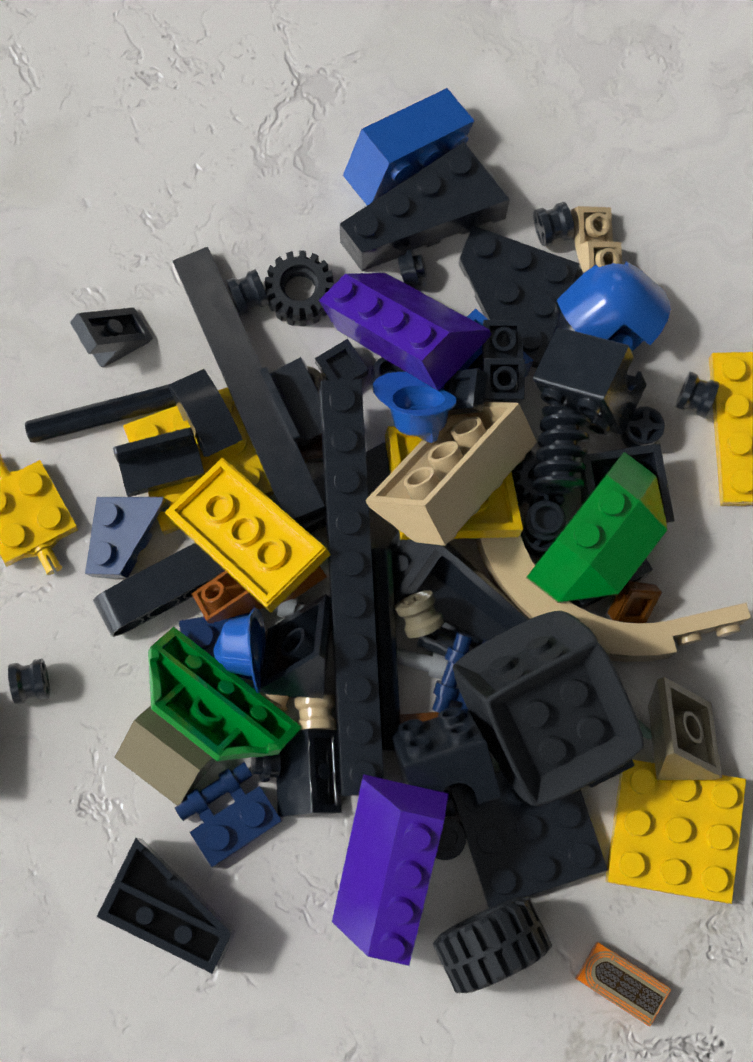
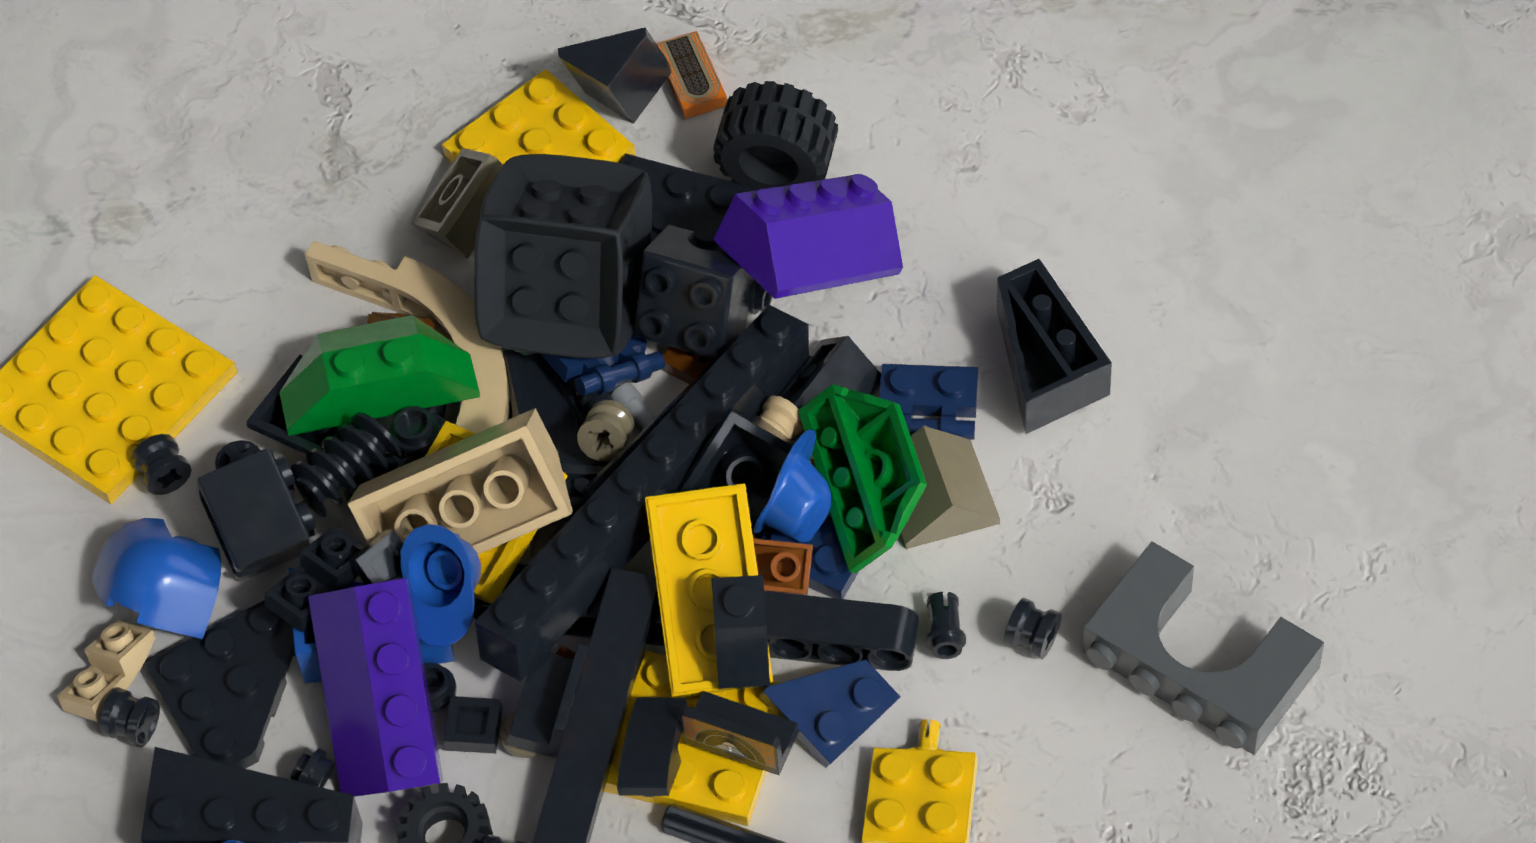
camera: 135 degrees left, 20 degrees down
none -> black slope [558,27,671,123]
none -> black slope [712,575,770,690]
none -> black pin [926,592,966,659]

